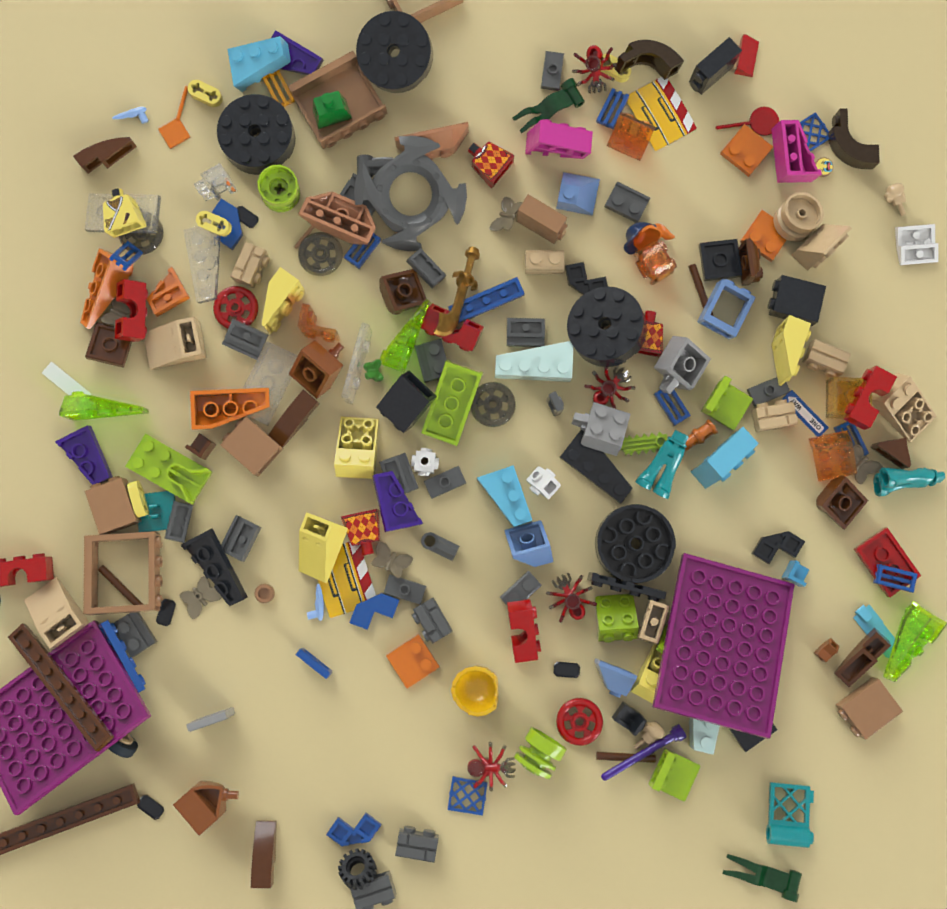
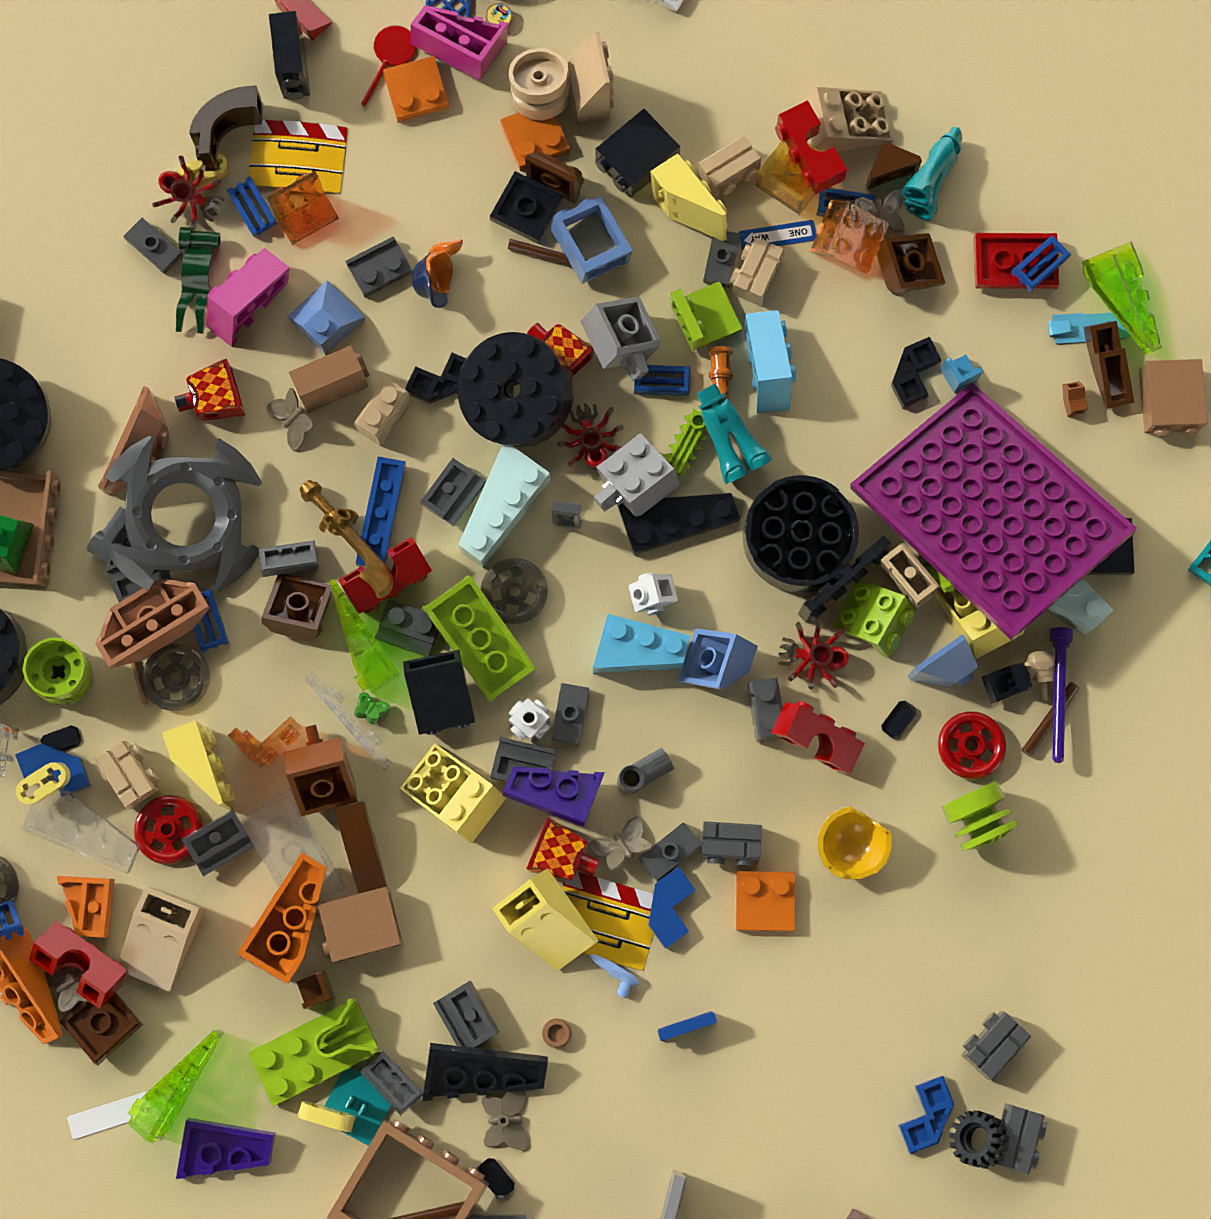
camera: 55 degrees left, 5 degrees down
medium nougat brick [85,476,142,535] -> none
blue window [448,776,488,816] -> none
animal [467,742,516,792] -> none
clear orange brick [634,241,677,285] -> none
lime bracket [648,748,700,801] -> none

